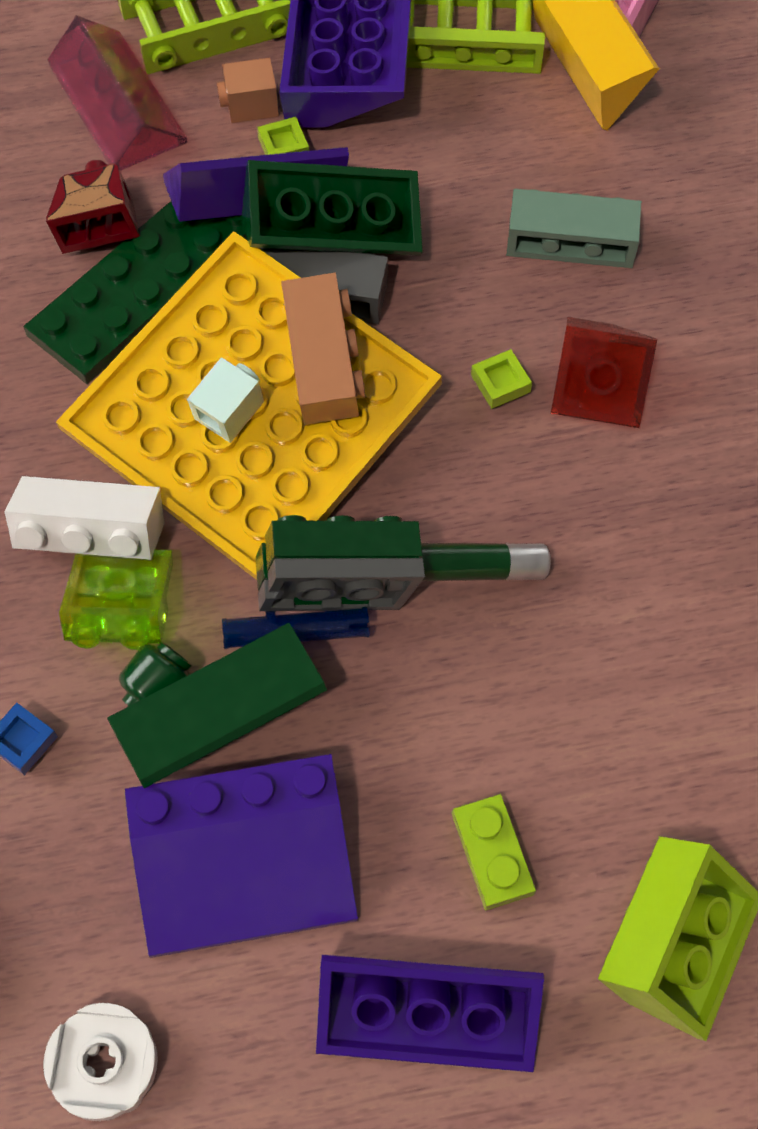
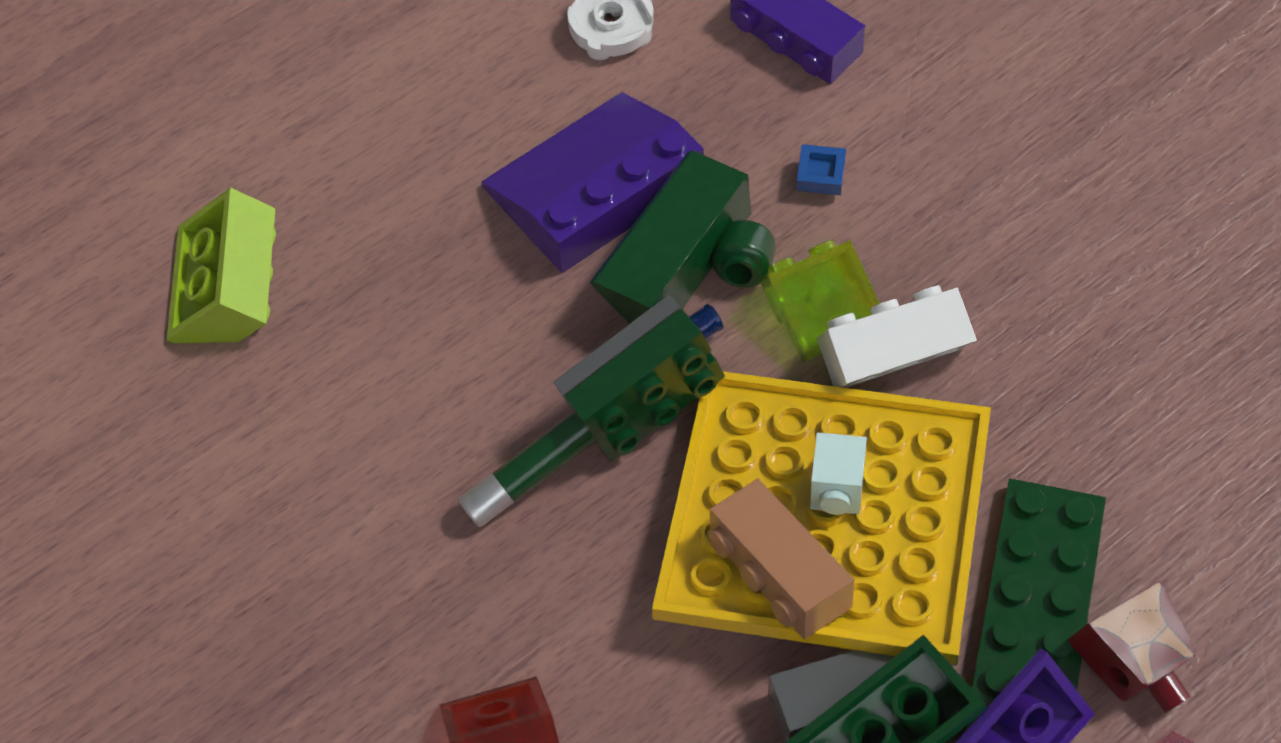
camera: 155 degrees right, 5 degrees down
dark purple slope [316,955,544,1072] -> none
lime plate [452,794,536,911] -> none
lime plate [471,349,532,409] -> none

